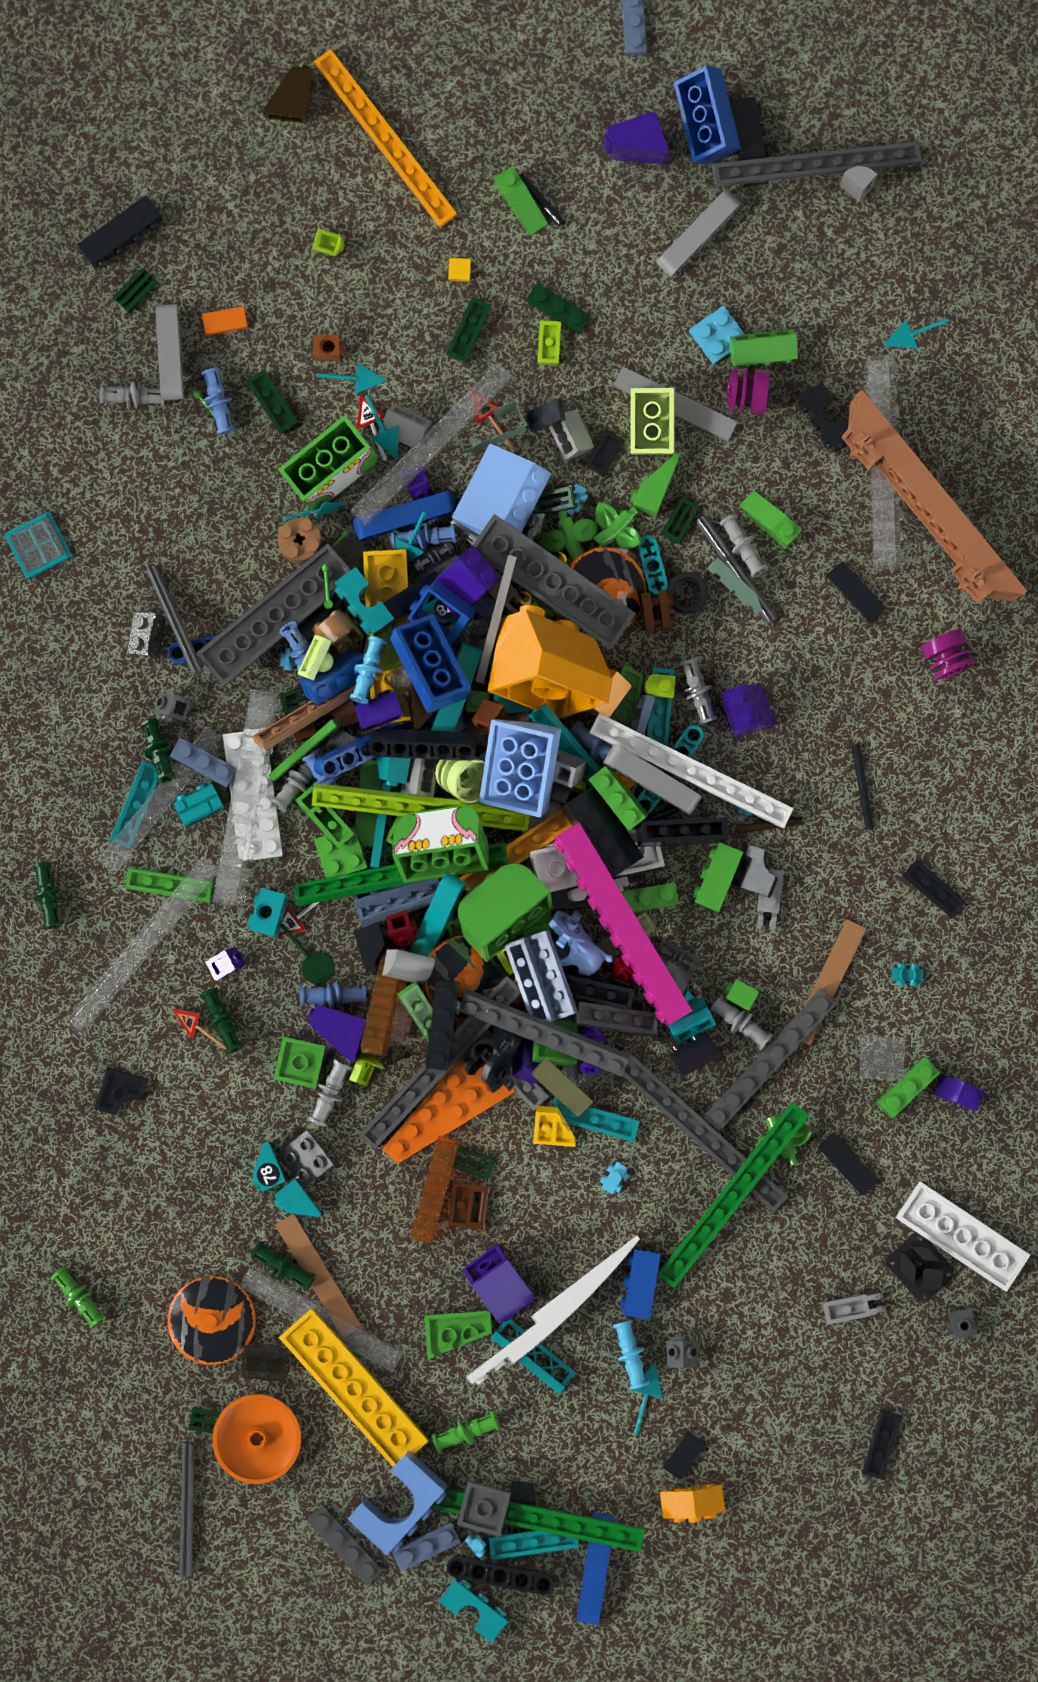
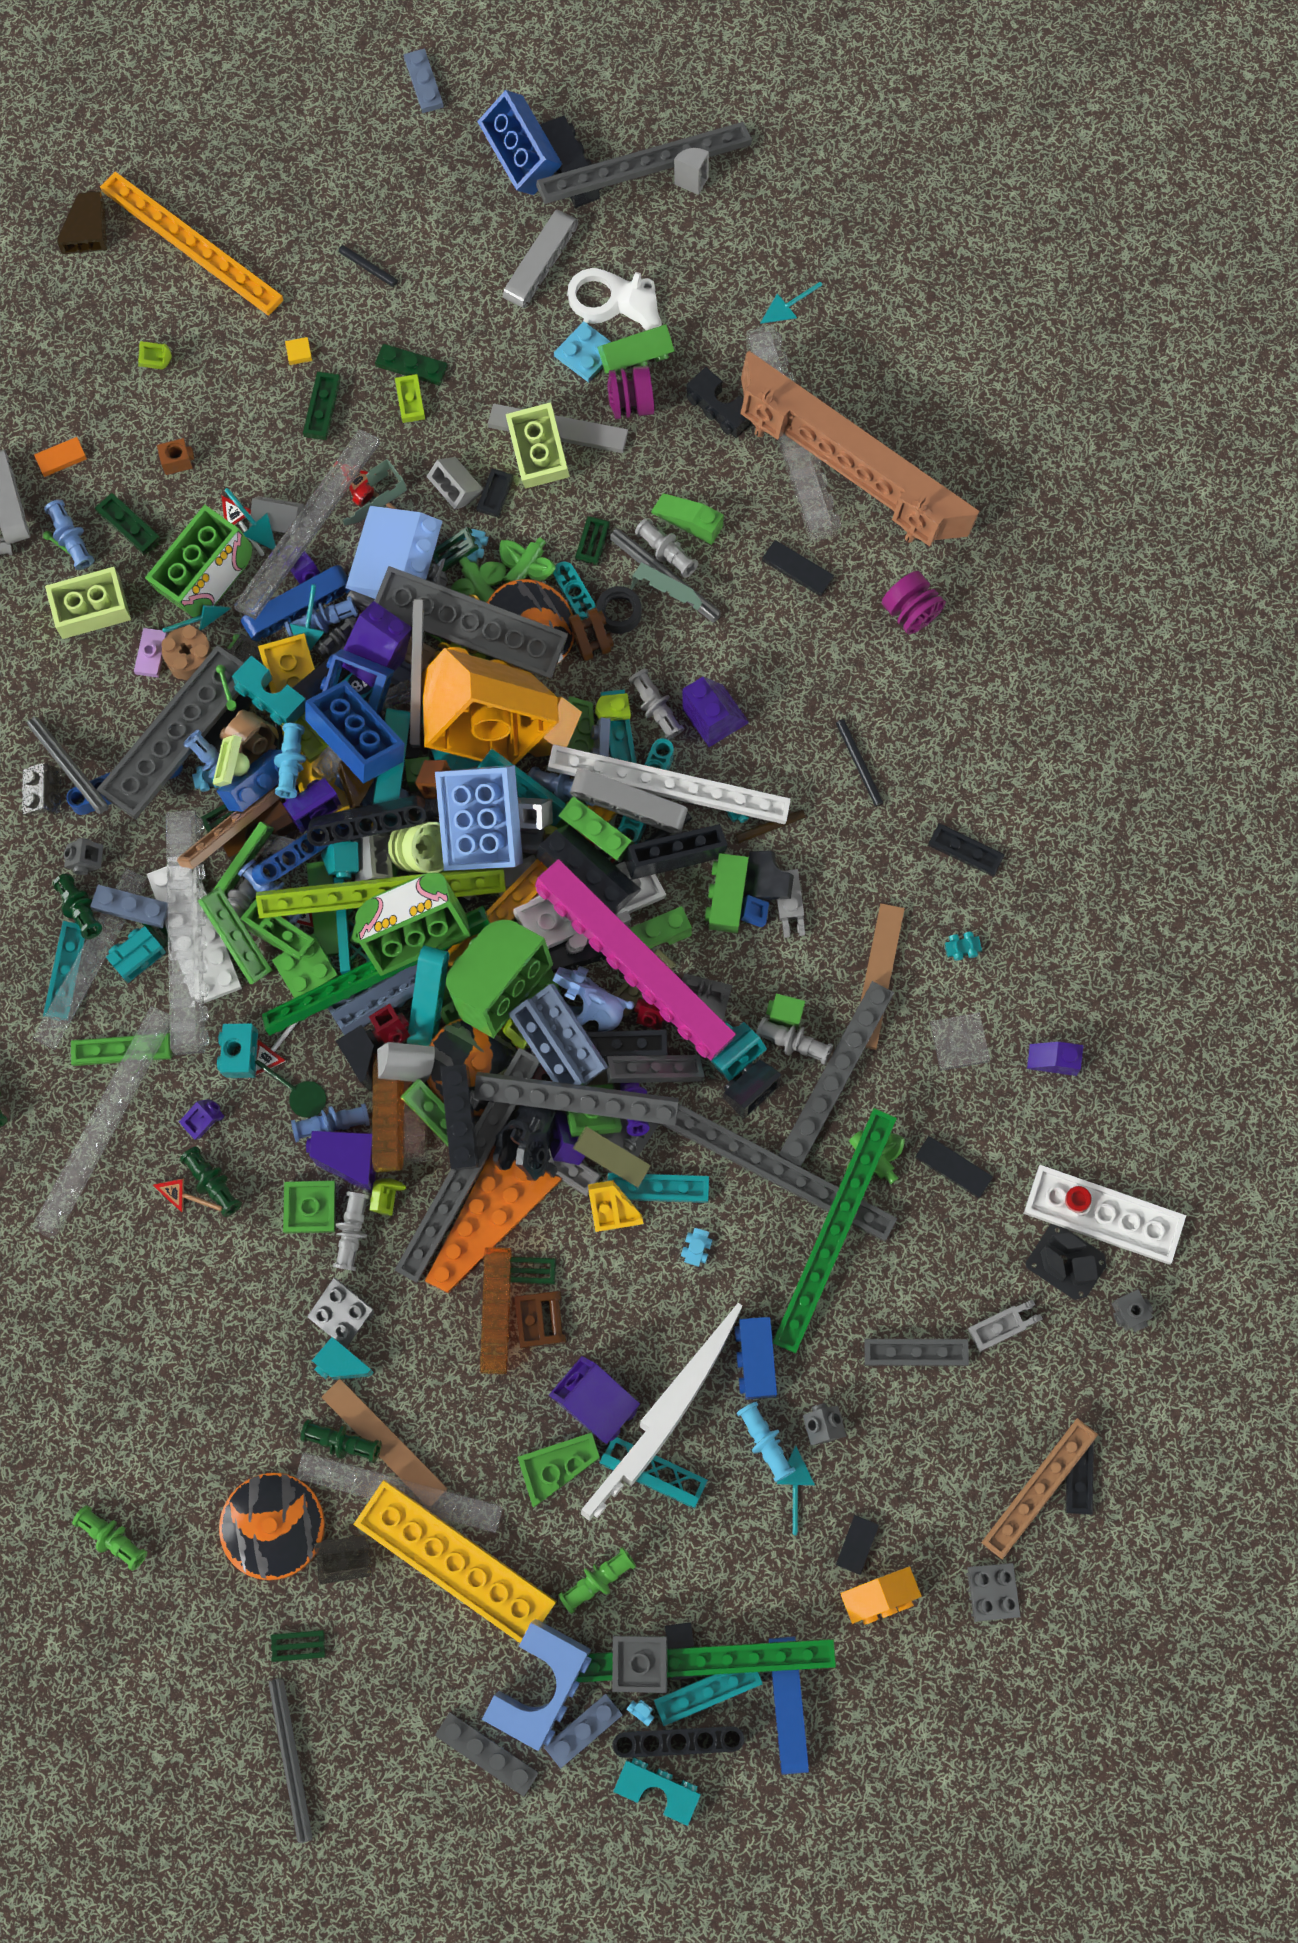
camera: 15 degrees left, 10 degrees down
black tile [94,1067,149,1115] -> none
orange dish [212,1394,301,1484] -> none
teal slope [252,1141,287,1192] -> none
teal piece [316,363,388,394] -> none
bright green slope [494,166,548,236] -> none
black tile [527,399,566,432] -> none
dark purple slope [603,111,669,165] -> none
bright green slope [630,453,680,517] -> none
bright green arch [875,1057,940,1118] -> none
none -> yellowish green brick [45,567,131,639]
none -> lavender plate [134,628,168,678]
none -> bright green tile [198,887,272,984]
none -> red tile [352,483,374,507]
none -> white animal [567,268,662,331]
none -> blue plate [740,895,769,928]
none -> dark grey plate [864,1339,969,1366]
none -> dark grey hinge [966,1563,1020,1622]
none -> medium nougat tile [981,1418,1098,1560]
none -> red tile [1065,1186,1092,1213]

